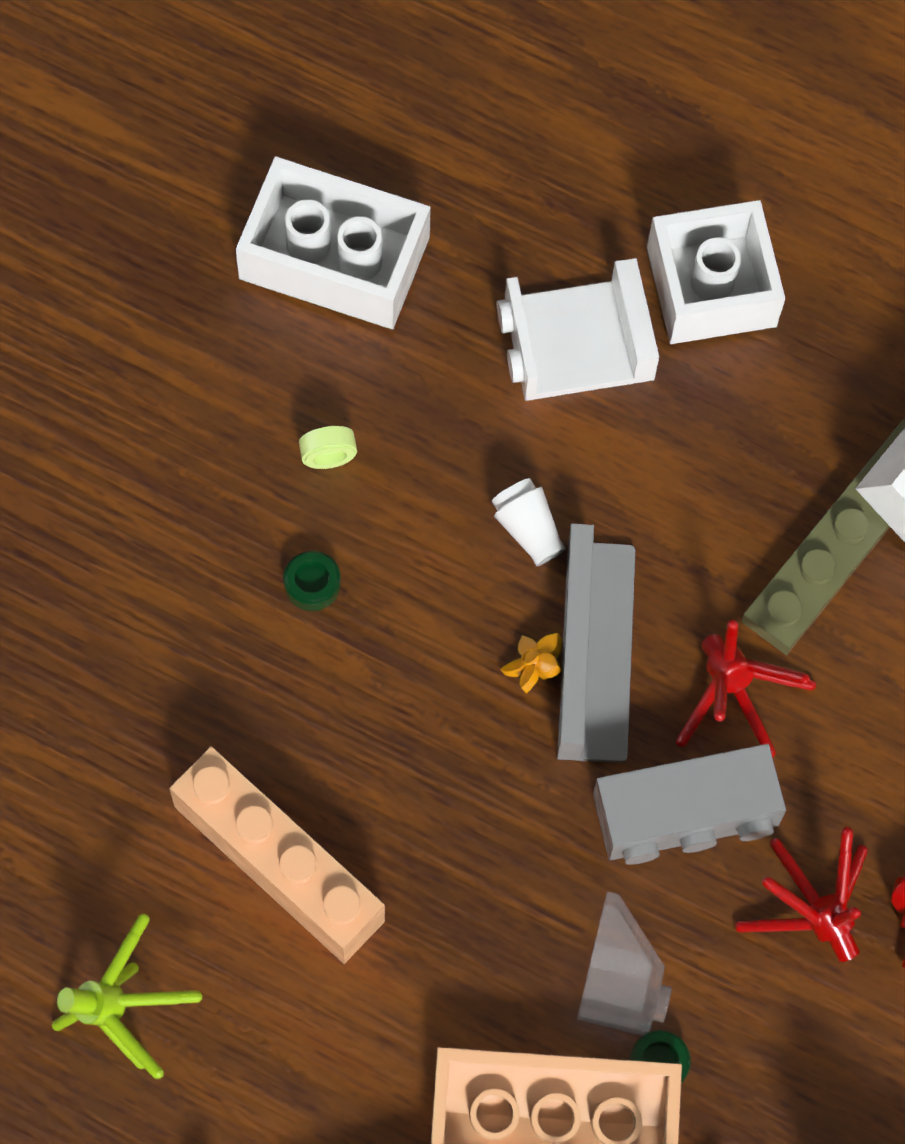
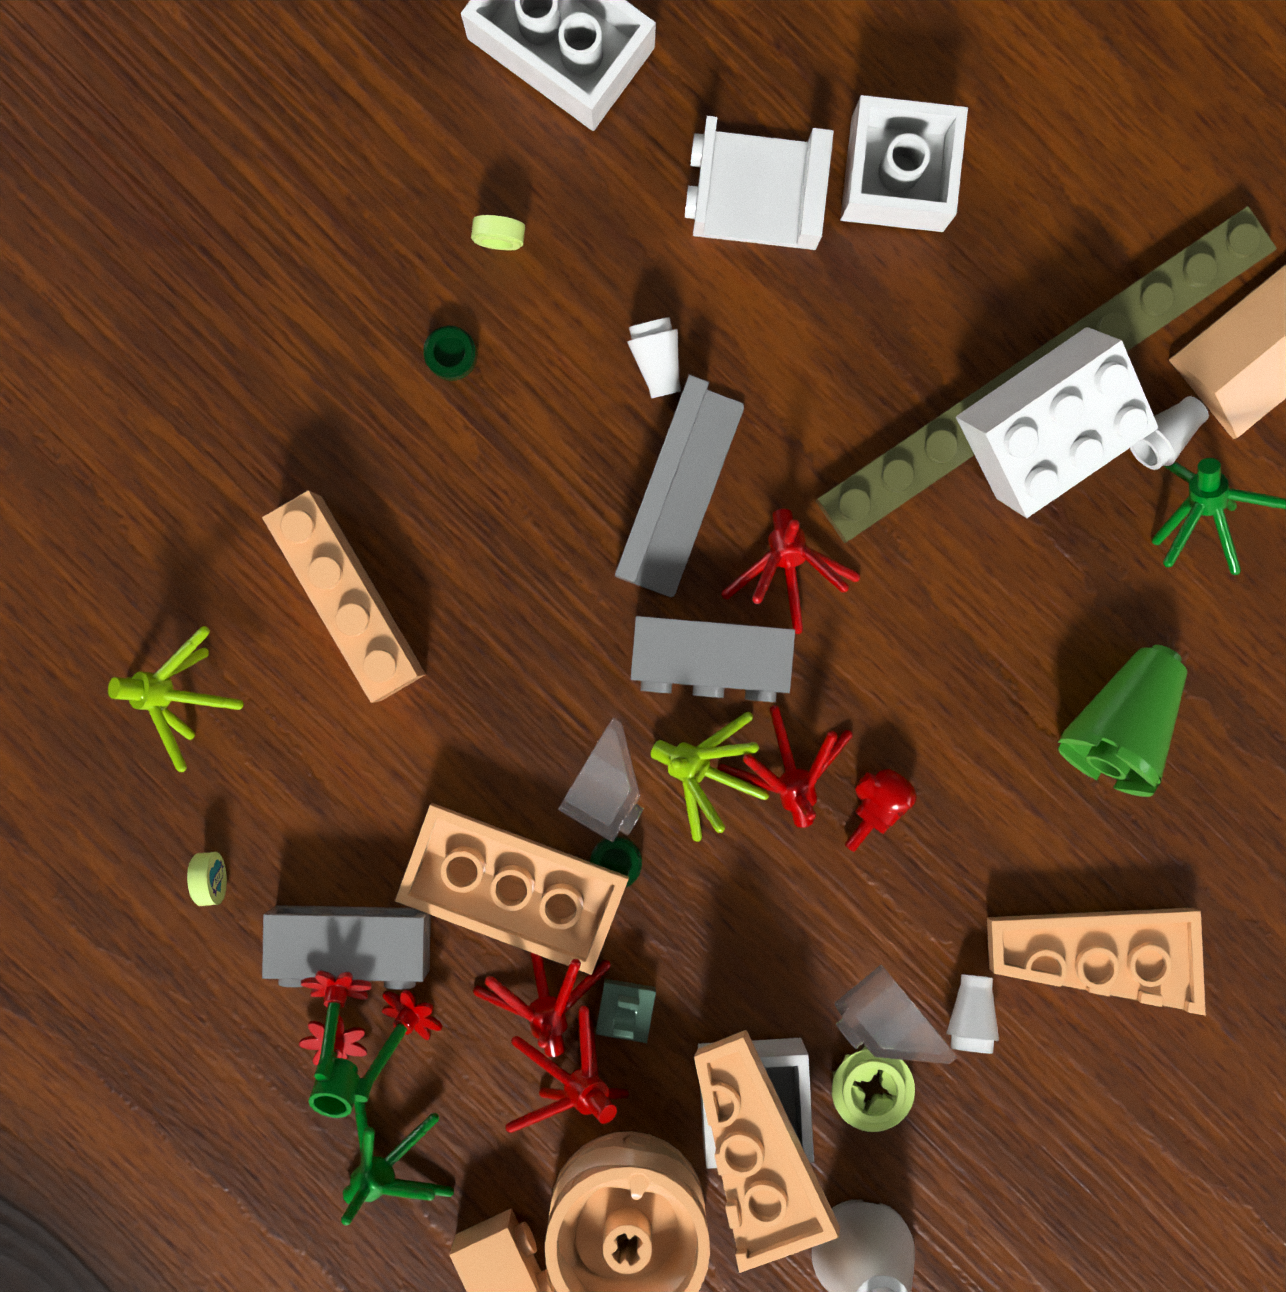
camera: 15 degrees right, 20 degrees up
light orange plant [500,633,563,694] -> none
none -> lime plant [651,712,769,842]

